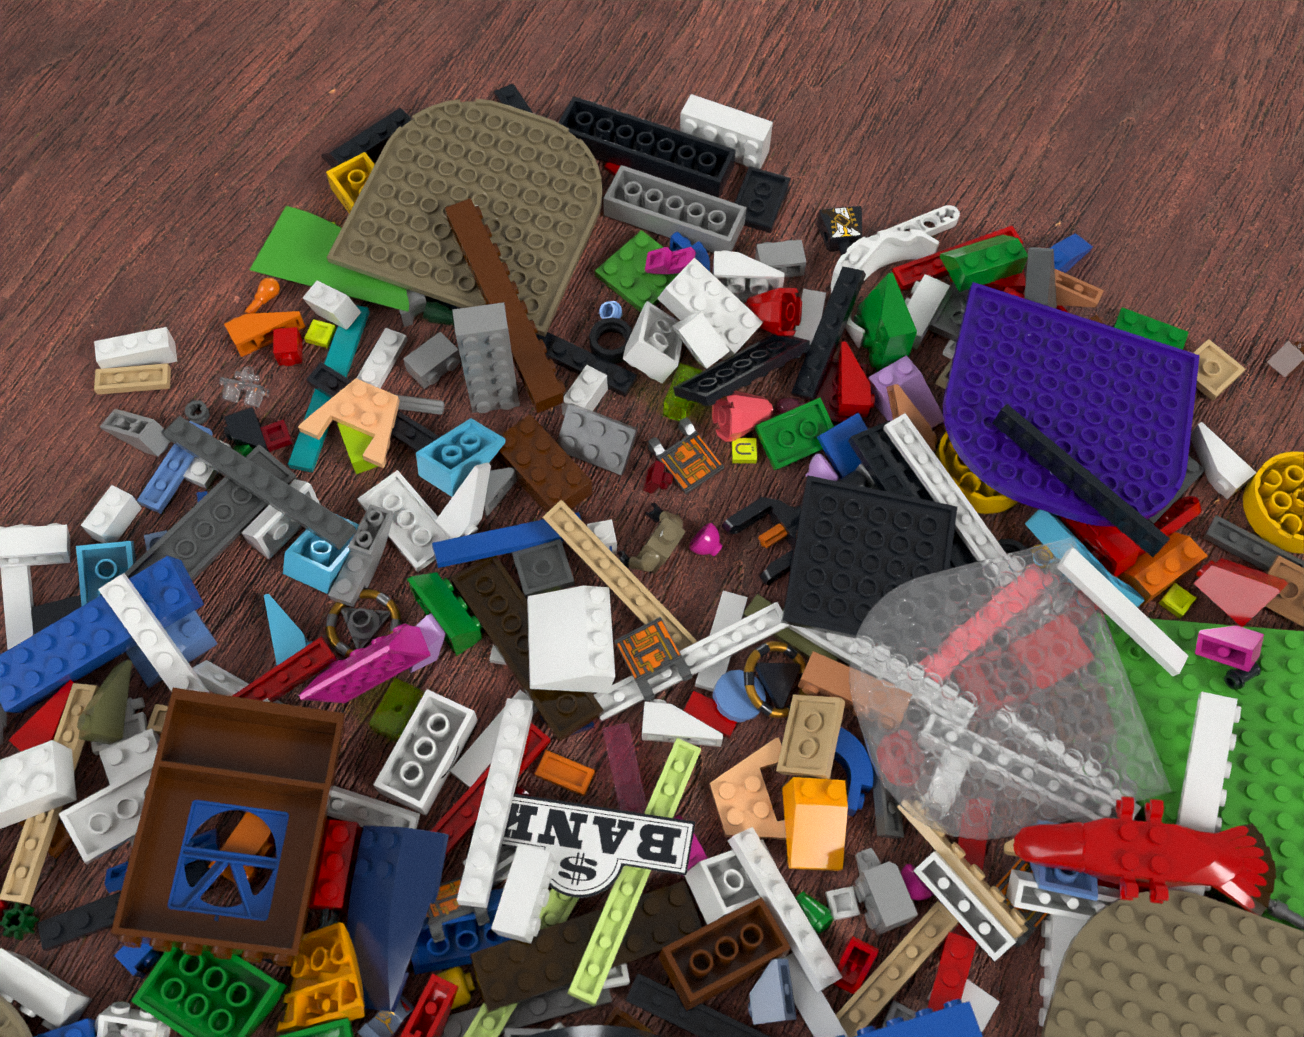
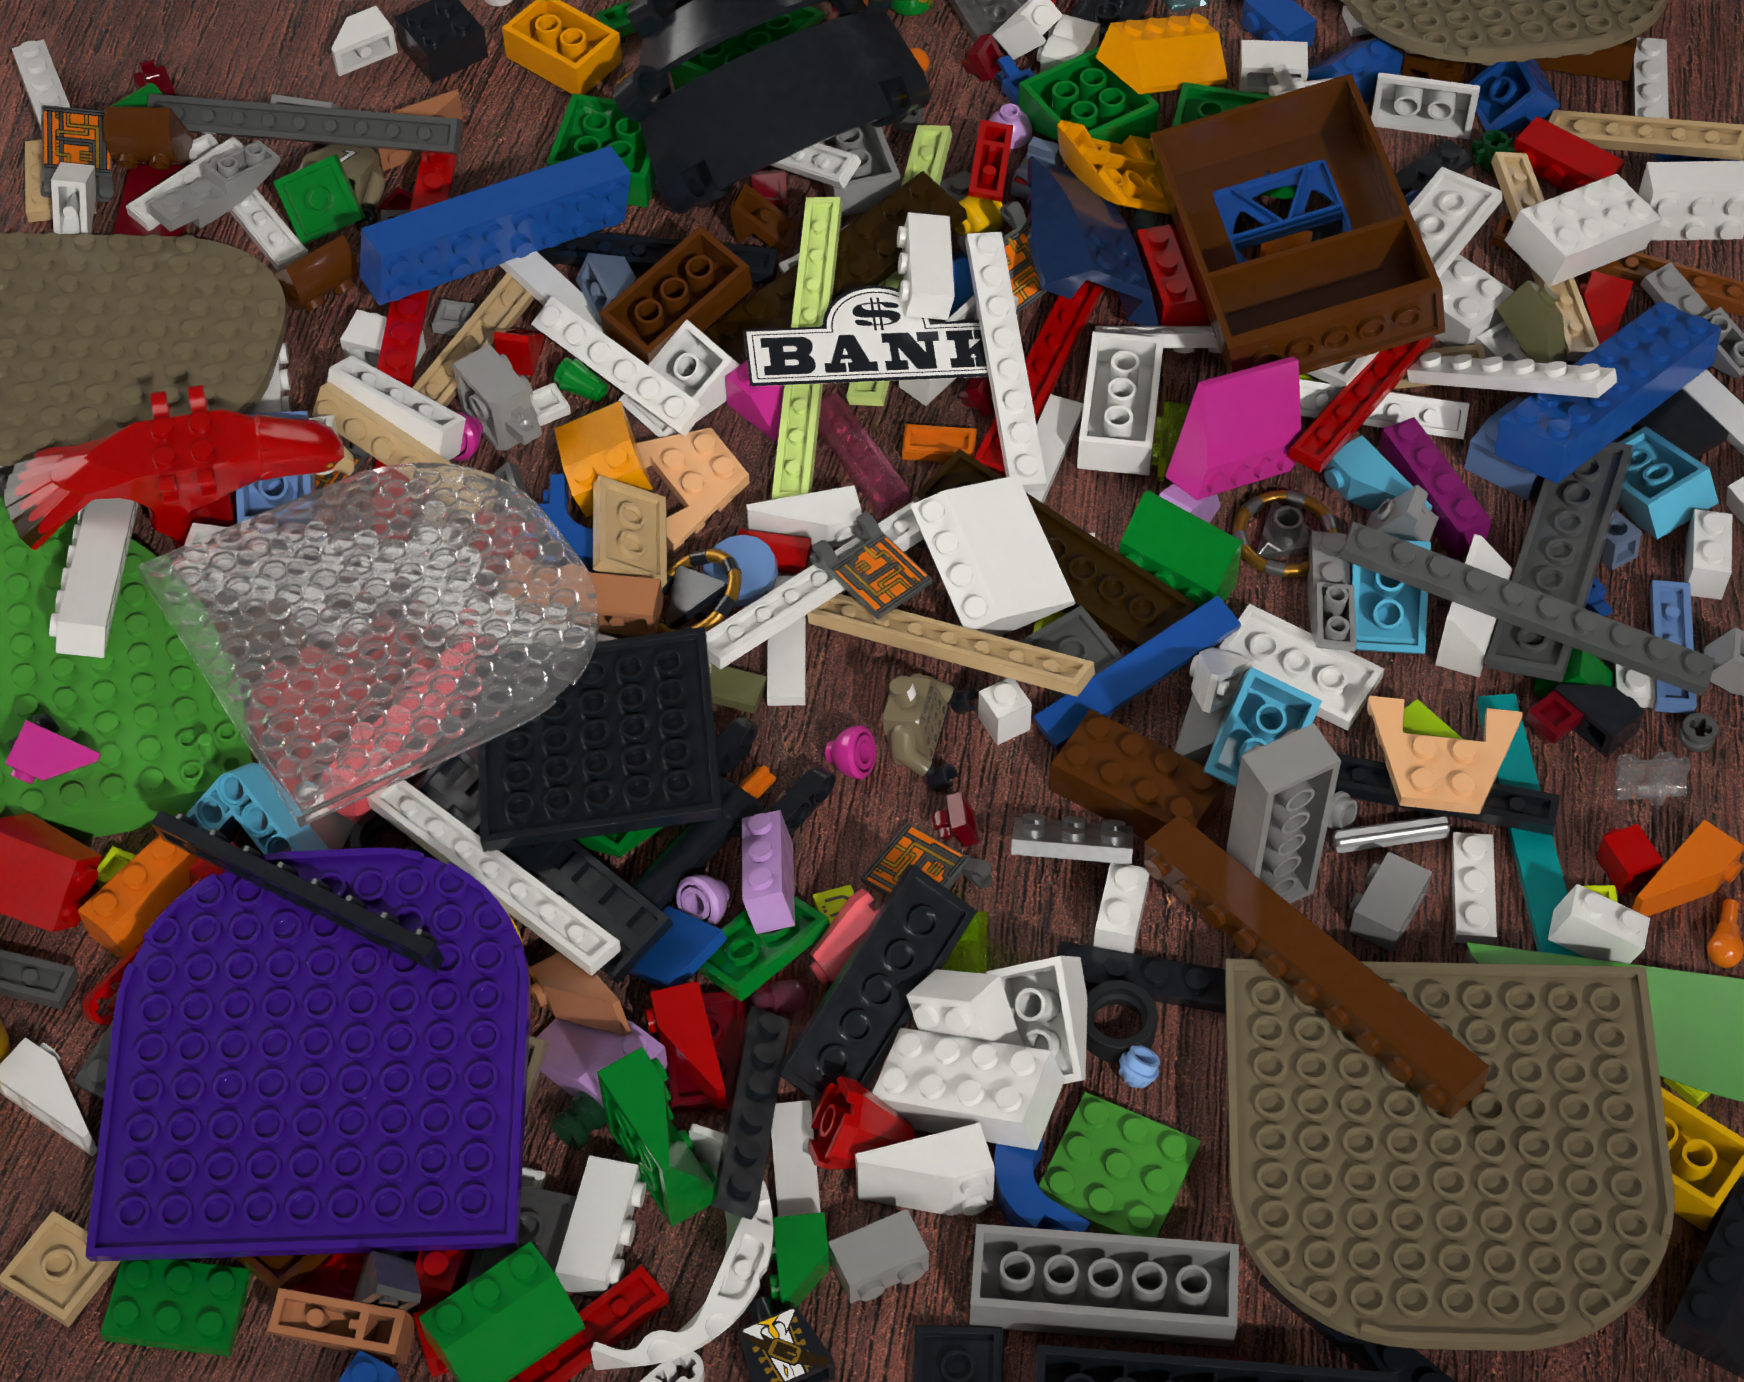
camera: 165 degrees right, 10 degrees down
dark pink slope [645,247,696,274] -> none
white tile [1057,547,1188,676] -> none
none -> clear green wheel [549,1091,606,1151]
none -> lavender brick [742,810,795,934]
none -> green slope [769,1212,830,1311]
none -> light grey plate [1327,791,1358,830]
none -> light grey brick [1366,485,1439,542]
none -> magenta brick [1379,417,1491,559]

